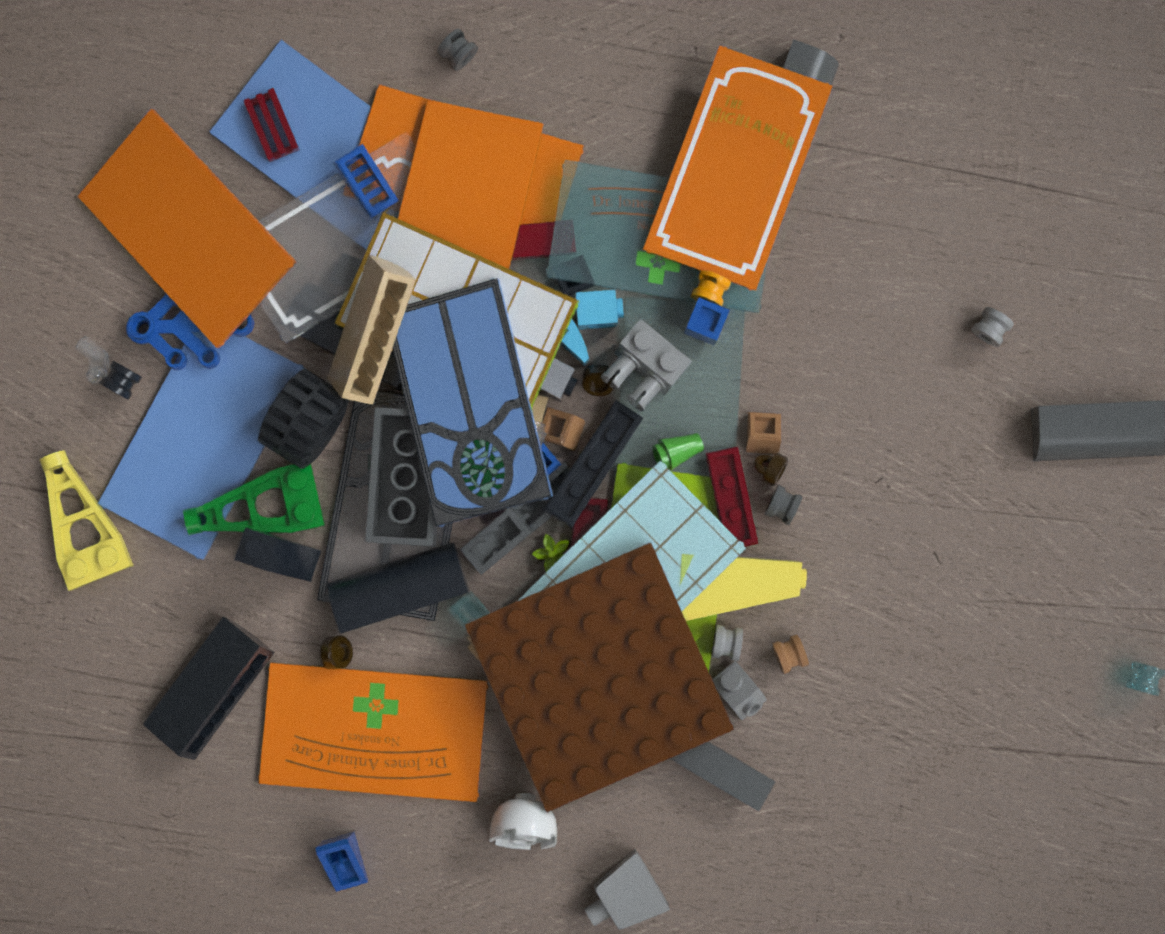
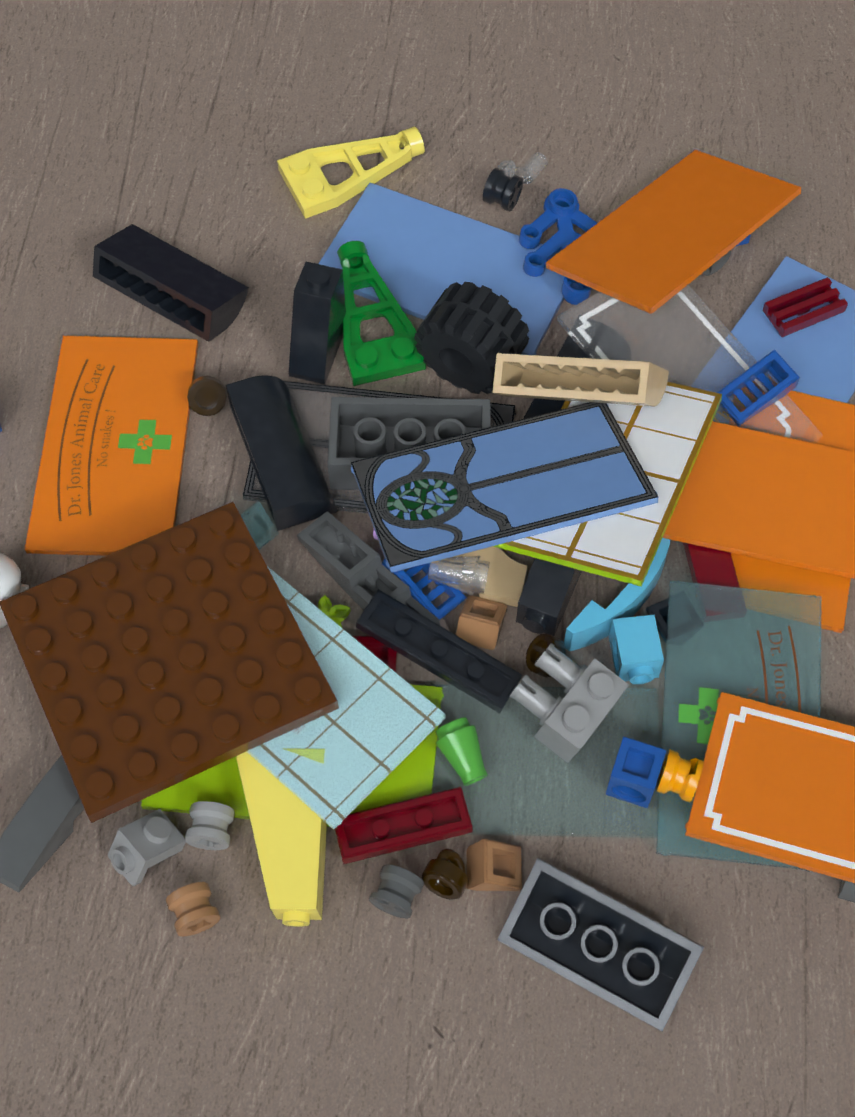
camera: 85 degrees right, 25 degrees down
none -> black slope [497,858,705,1032]

